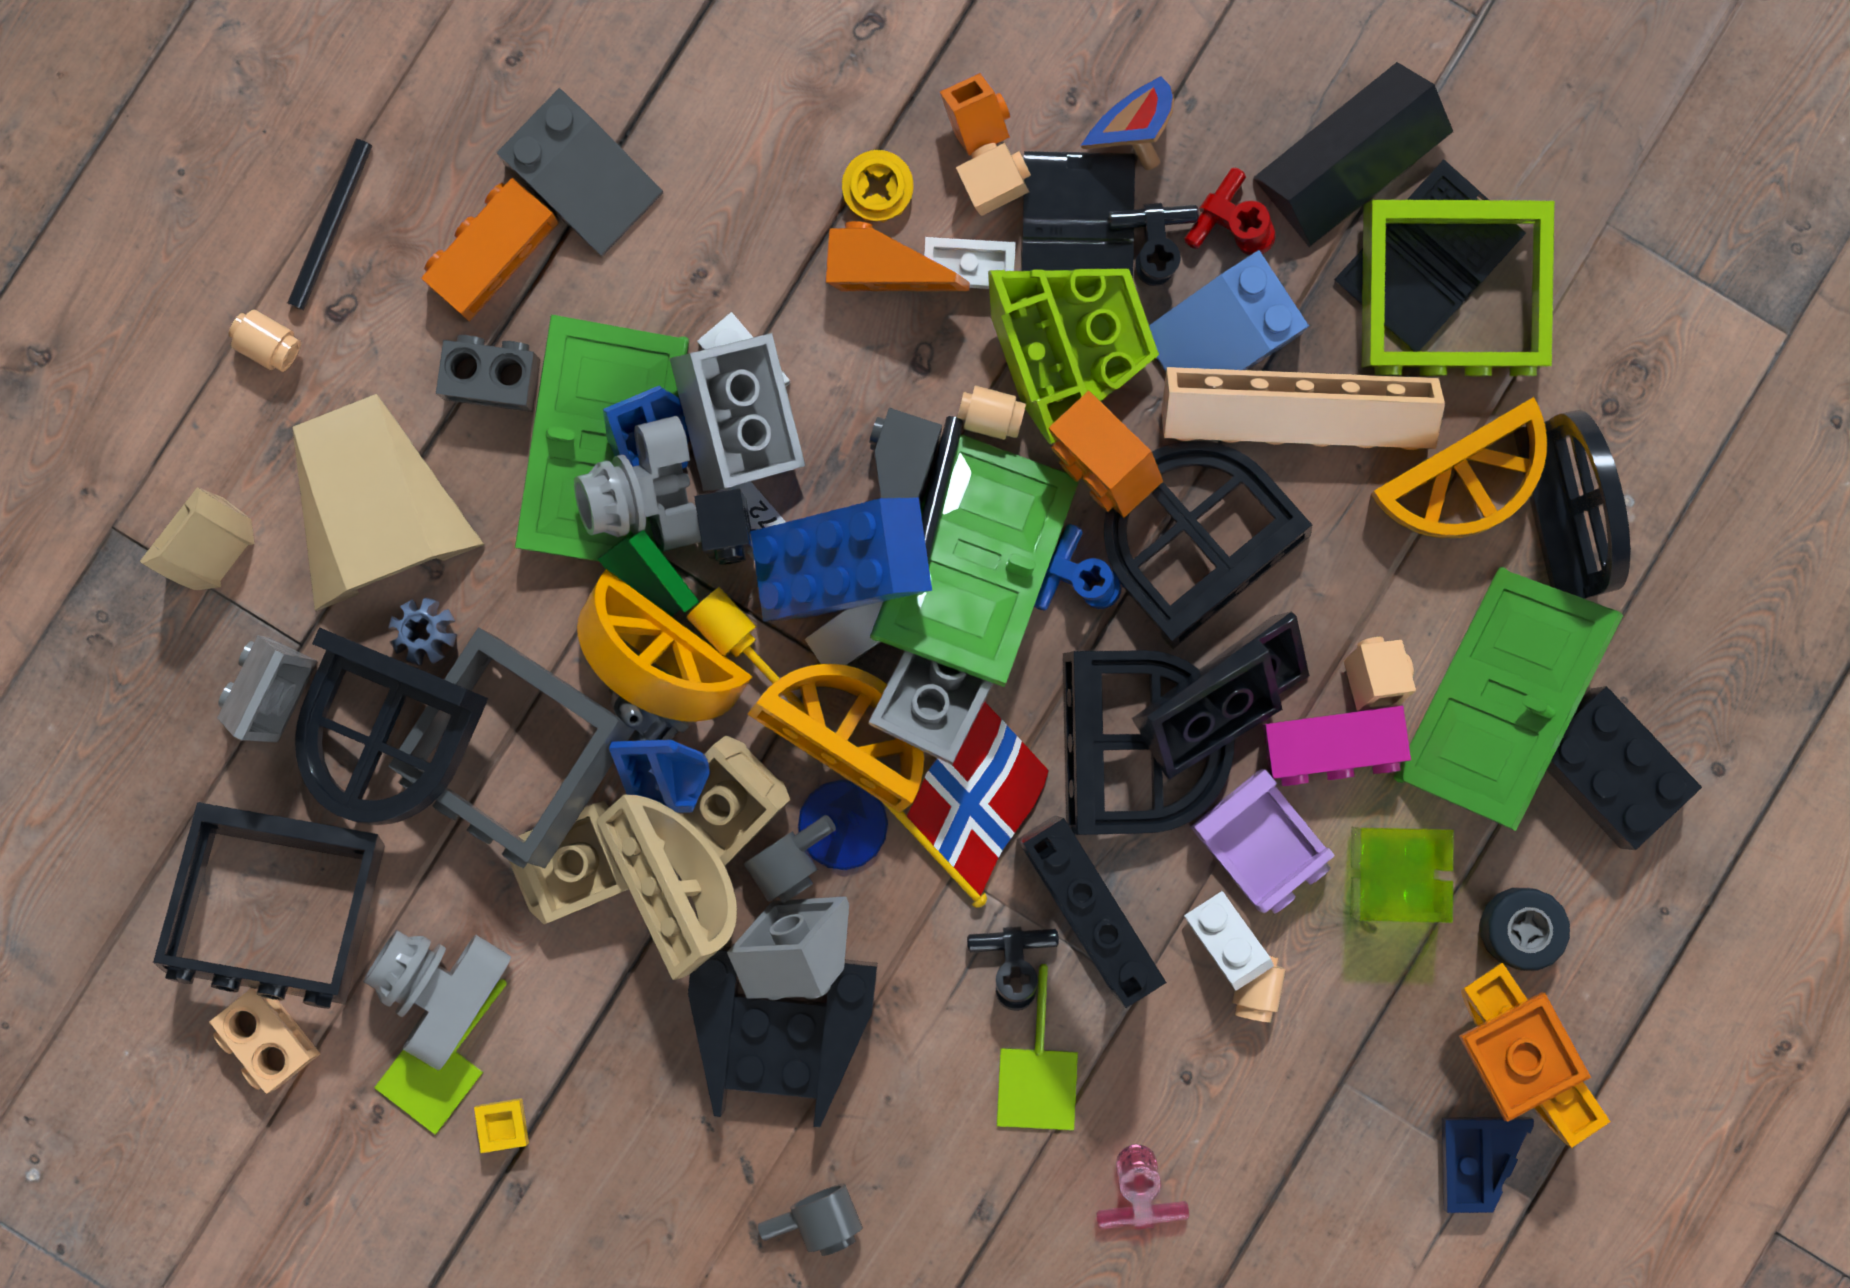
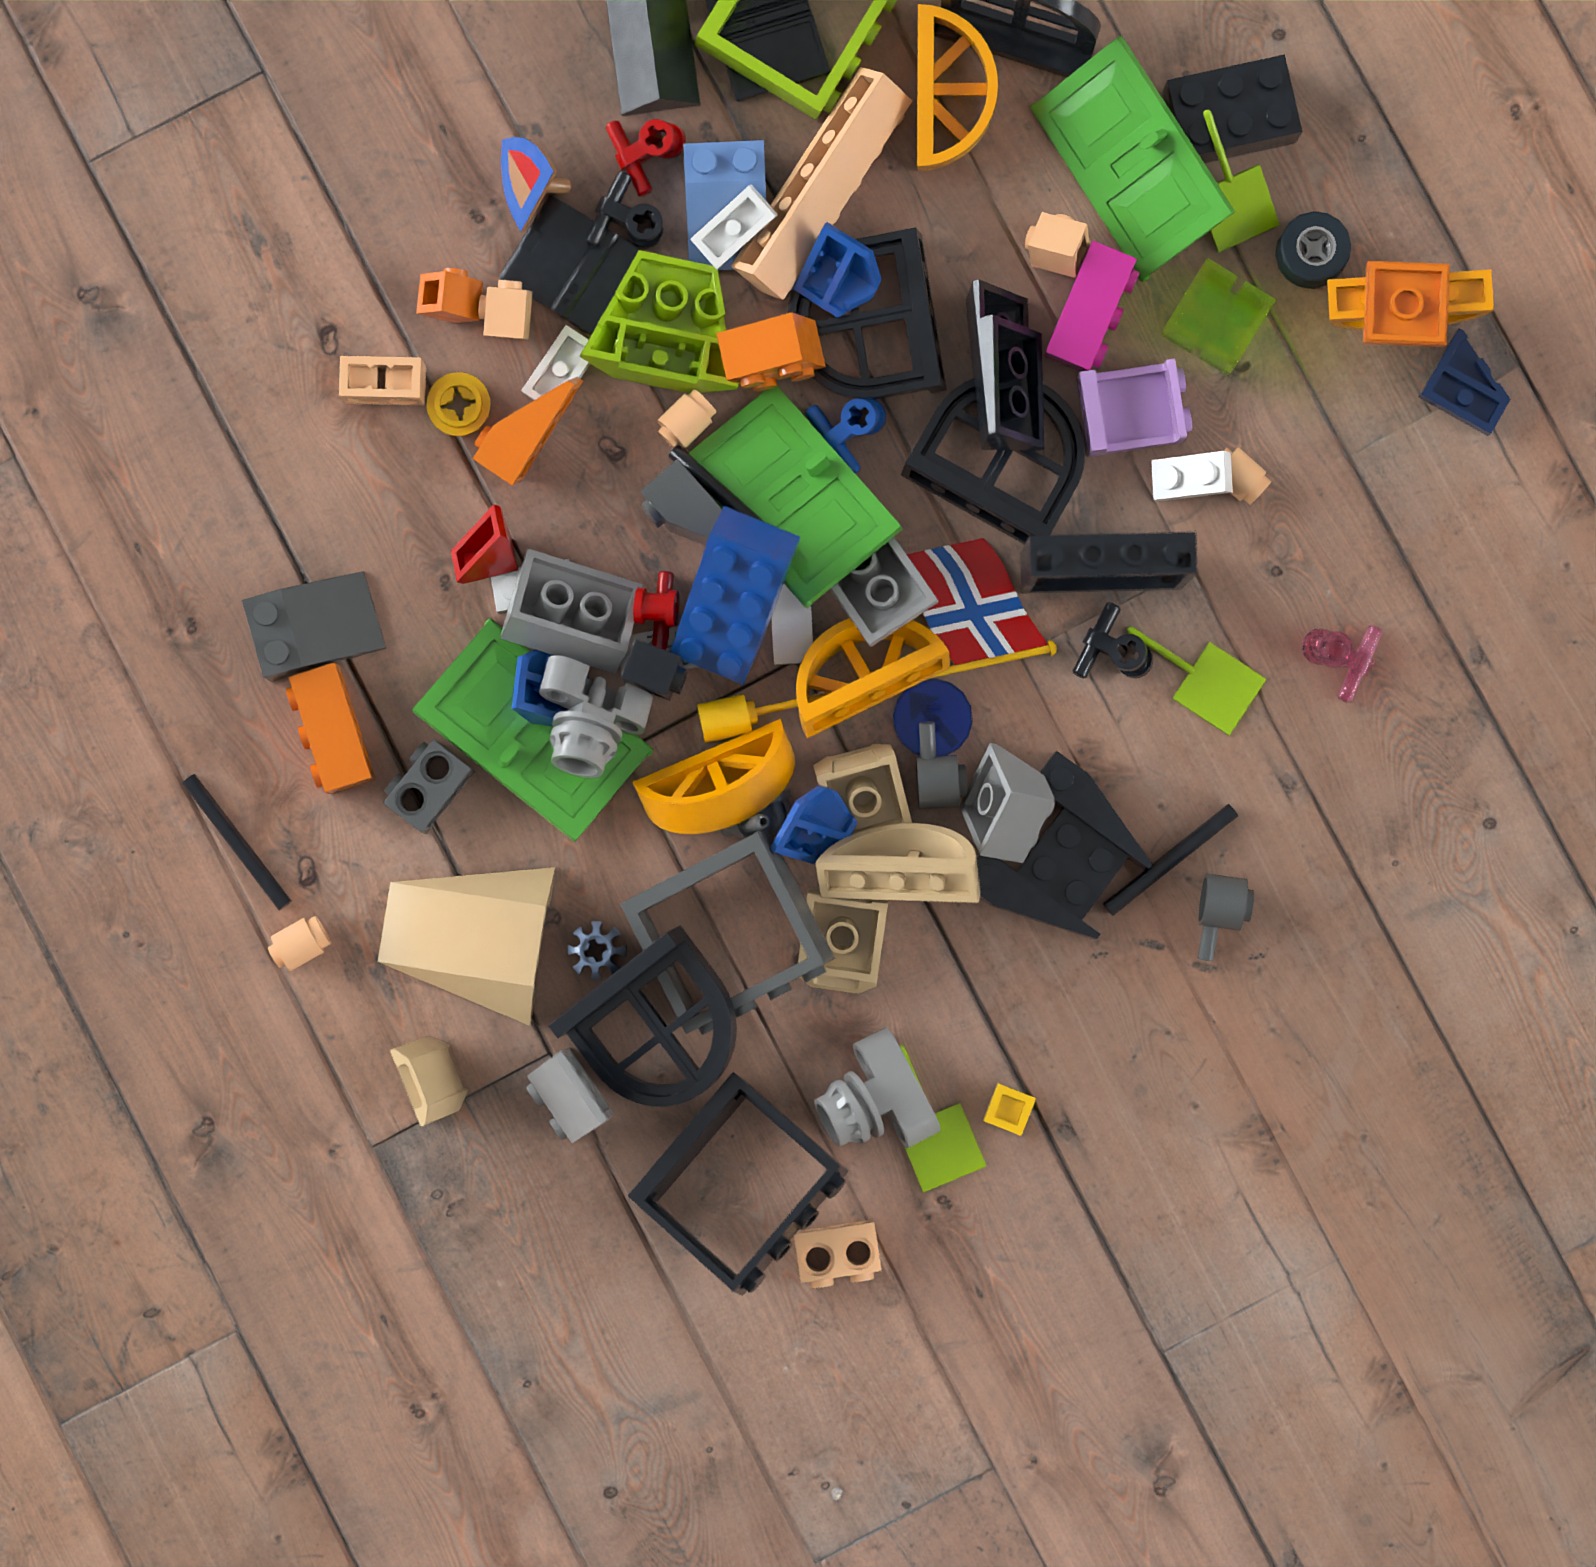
camera: 55 degrees left, 0 degrees up
green panel [598,530,699,617] -> none
none -> light nougat brick [339,356,426,406]
none -> red slope [451,504,518,584]
none -> red piece [633,571,680,651]
none -> white plate [690,184,778,270]
none -> blue slope [792,222,882,318]
none -> black bar [1103,804,1238,916]
none -> lime piece [1203,110,1280,253]

